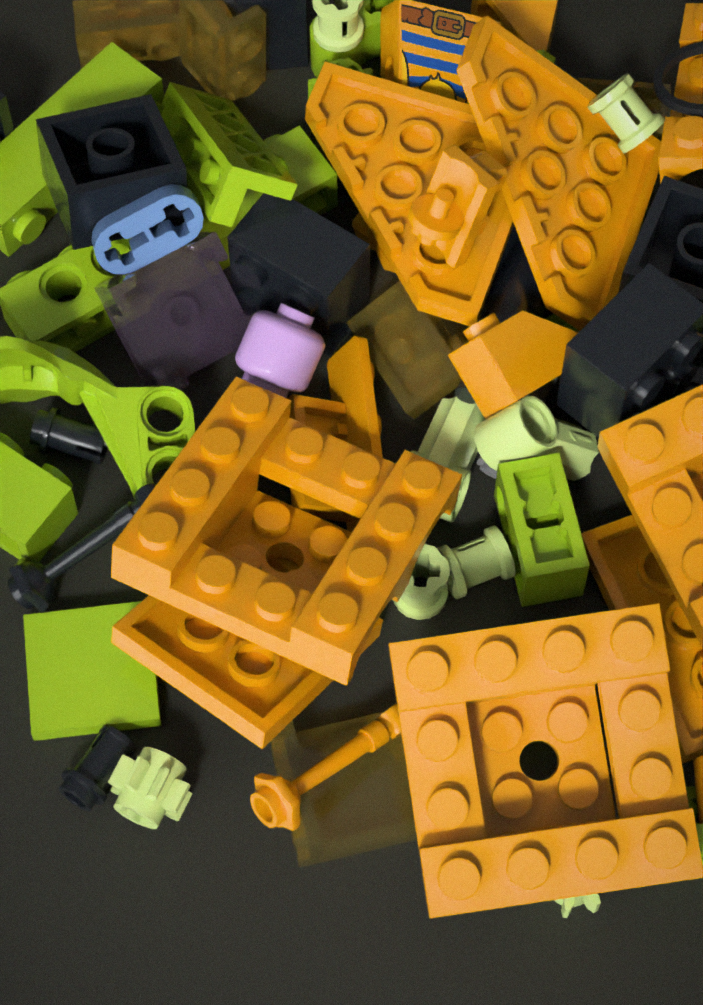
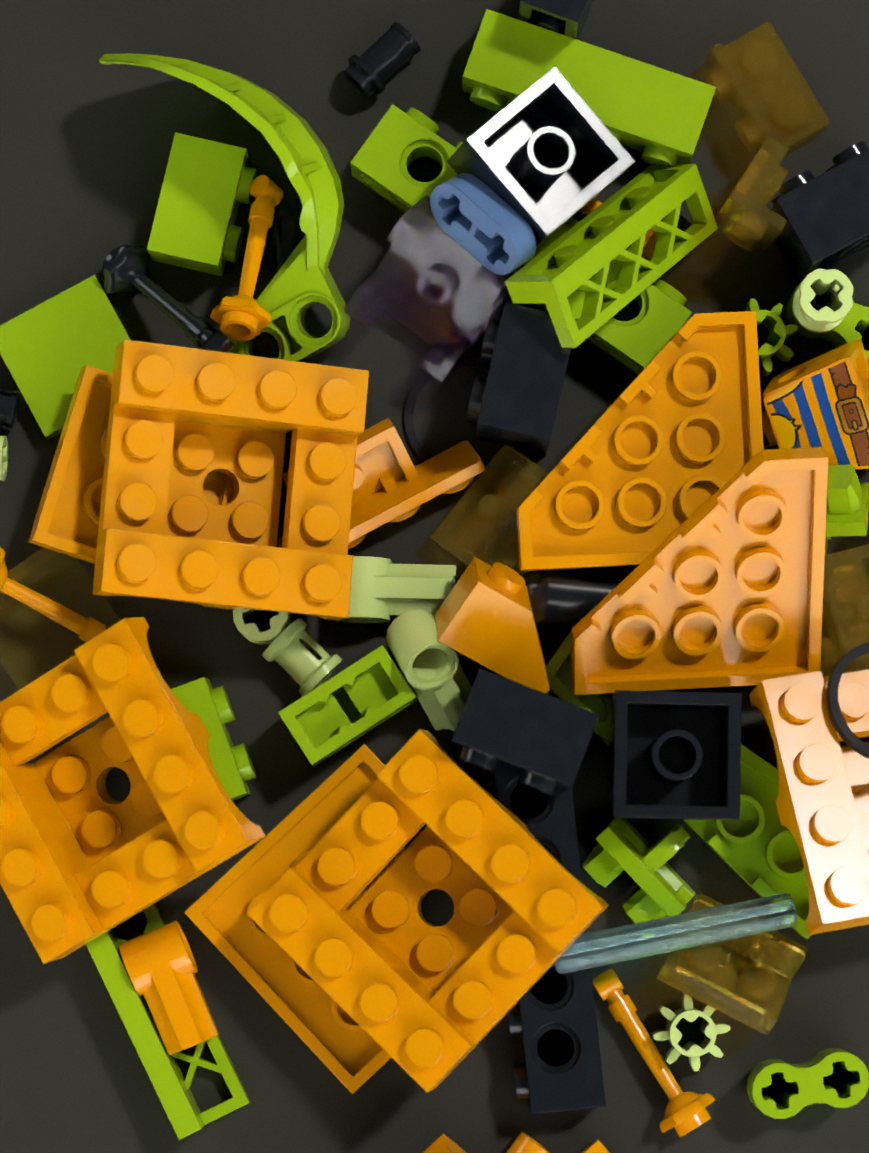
camera: 70 degrees right, 20 degrees up
lavender head [235,303,325,398] -> none
light orange hips [408,145,508,269] -> none
yellowish green bush [587,73,665,153] -> none
none -> light orange piece [210,175,283,341]

